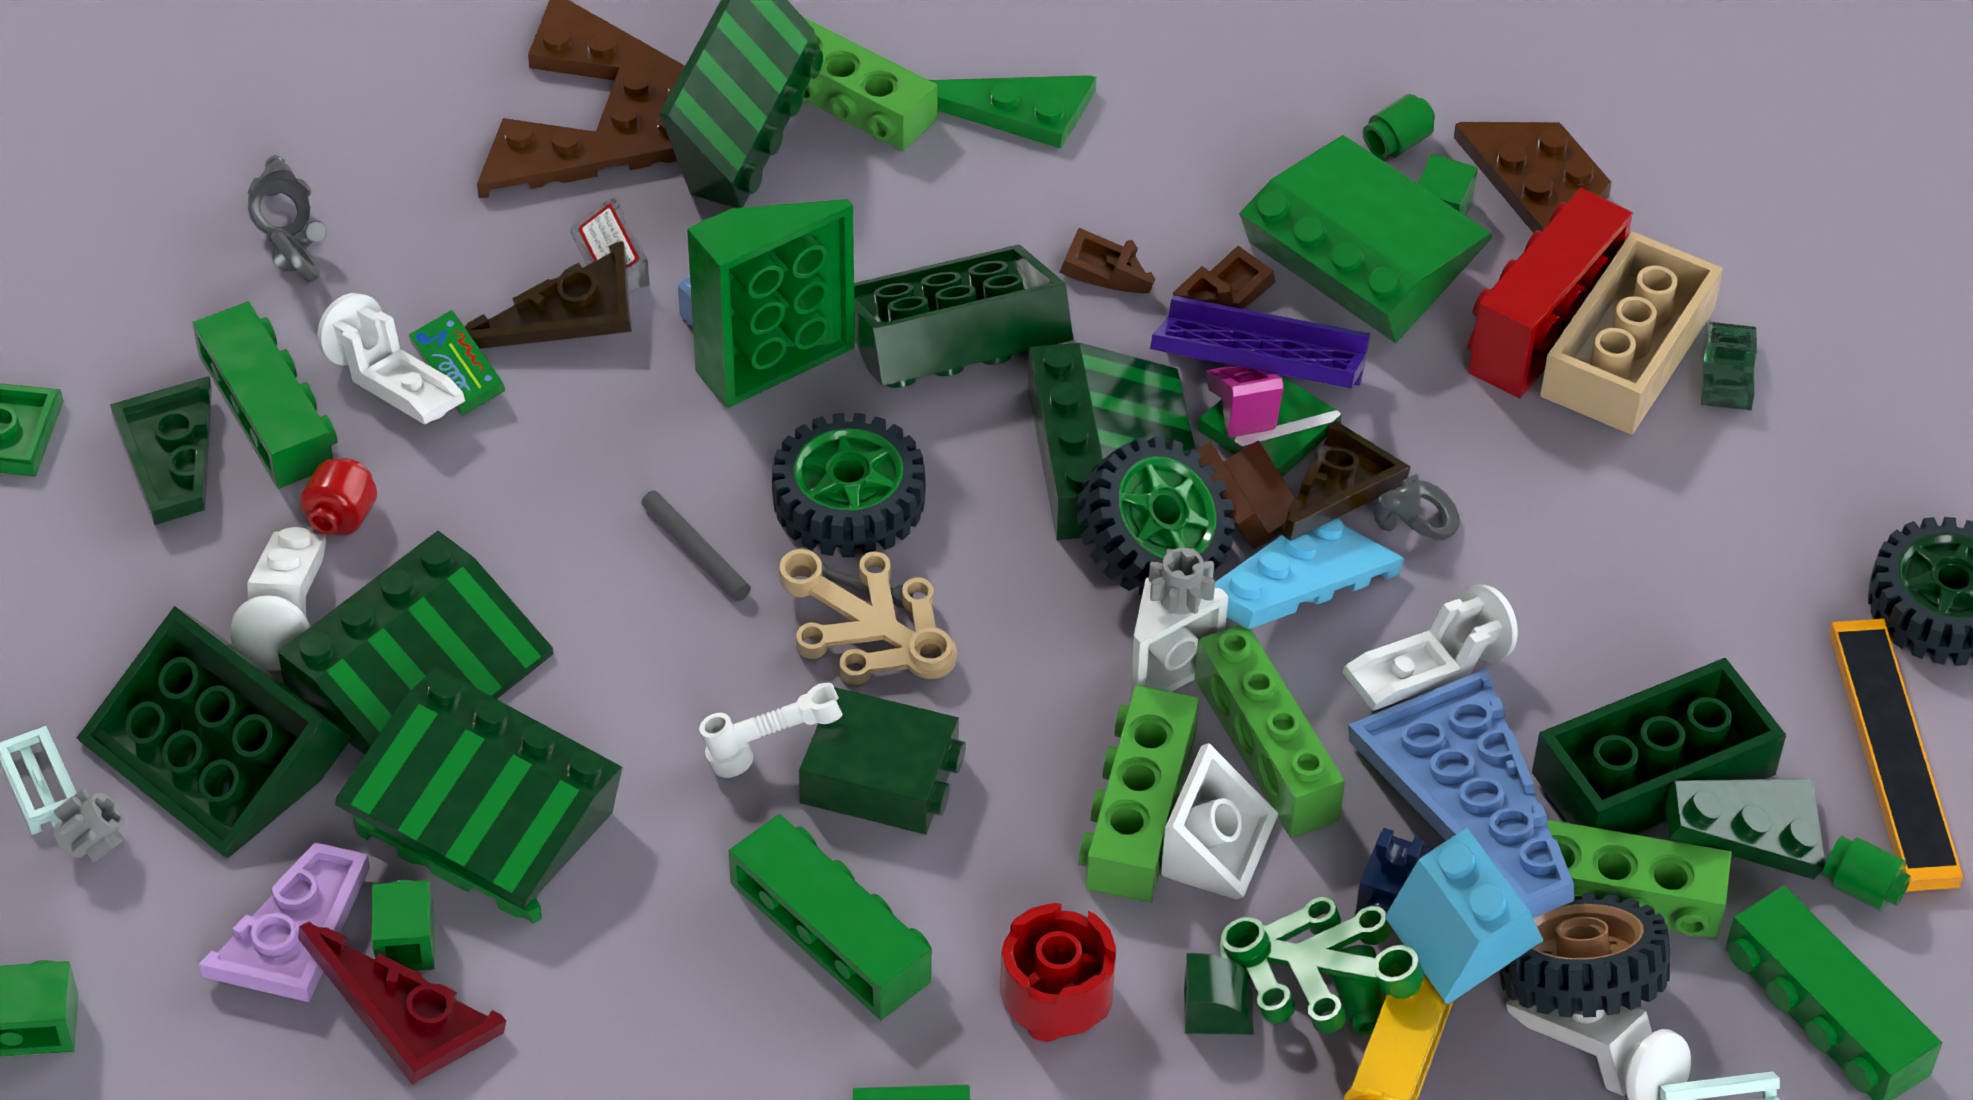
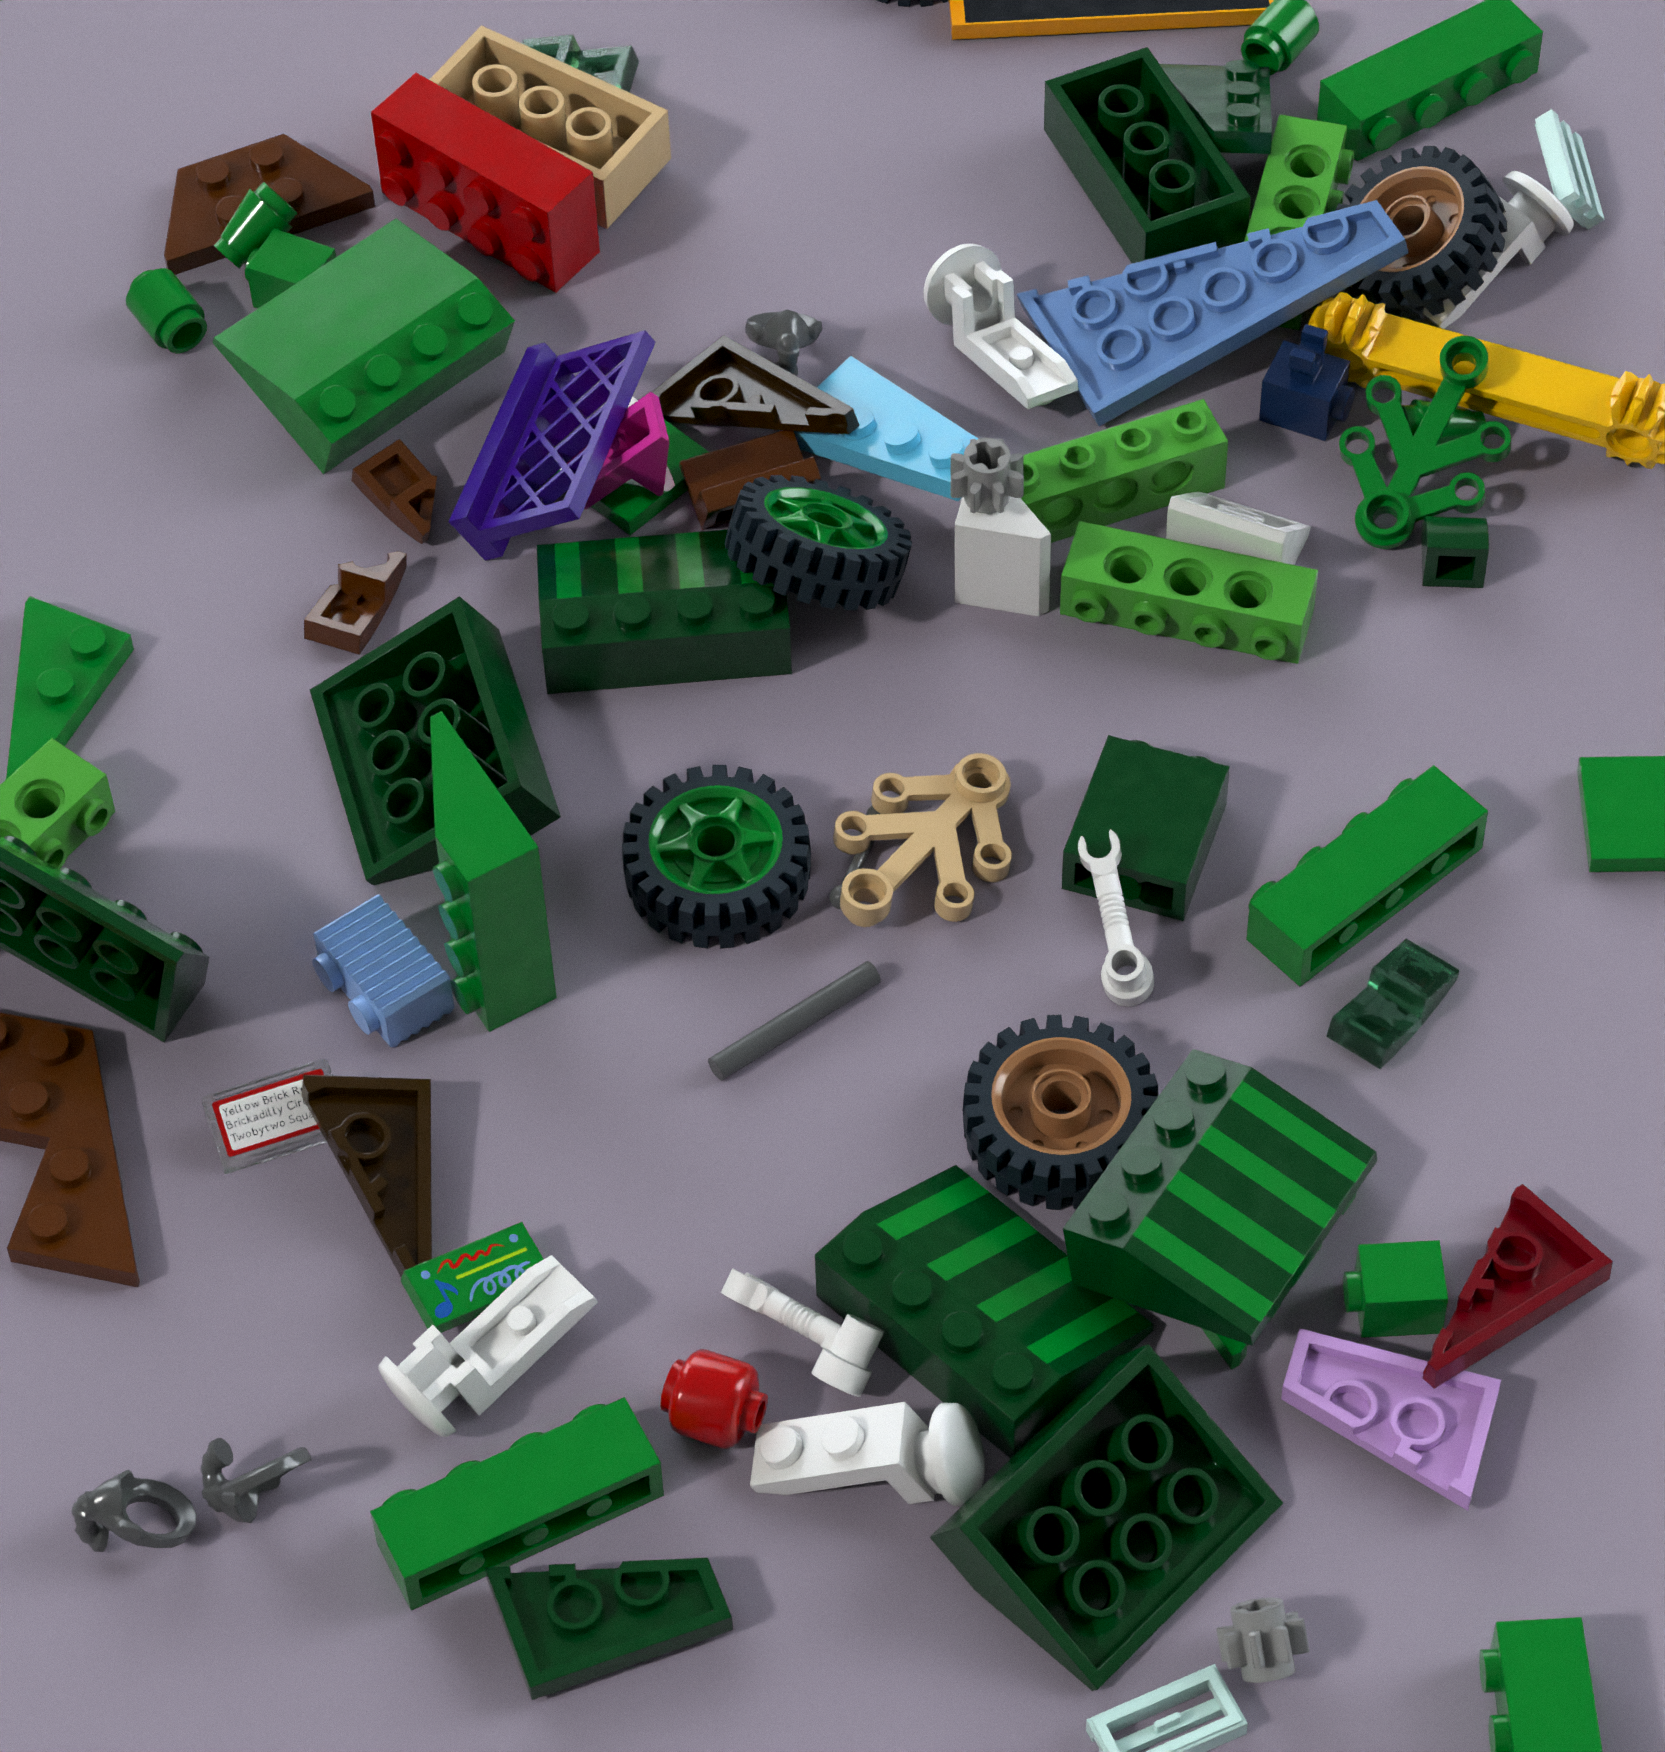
camera: 85 degrees left, 5 degrees up
red brick [1000,903,1117,1042] -> none
medium azure slope [1385,827,1544,1005] -> none
none -> green cone [214,182,298,269]
none -> white brick [721,1268,884,1397]
none -> wheel [963,1015,1158,1210]
none -> clear green slope [1326,938,1460,1069]

